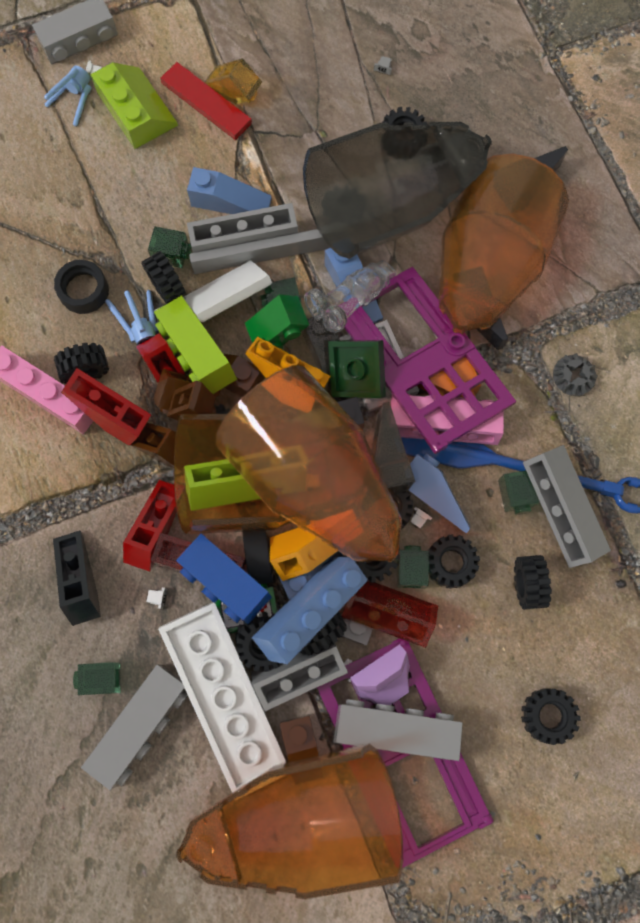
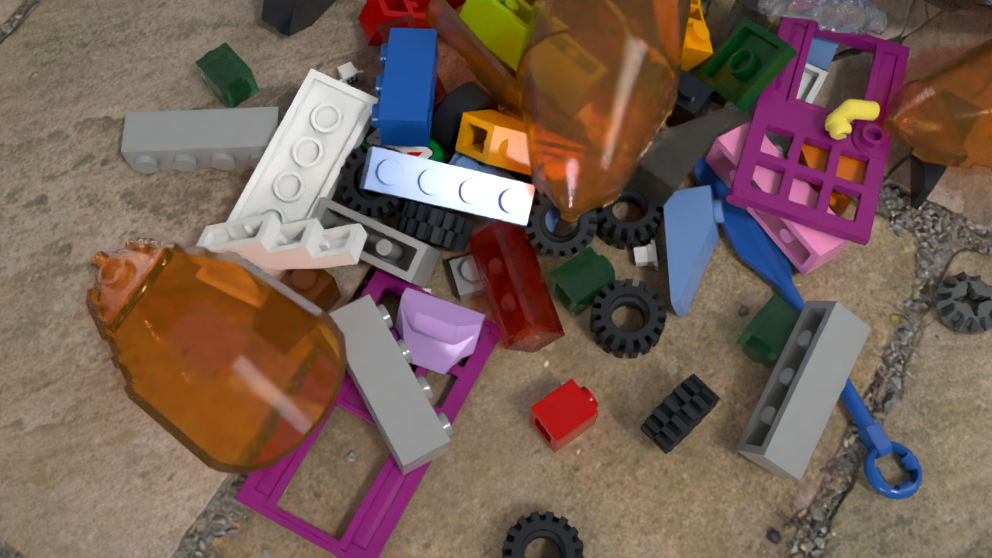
camera: 55 degrees right, 10 degrees down
none -> white slope [192,213,368,269]
none -> red brick [530,379,598,453]
none -> light yellow arm [825,99,880,140]

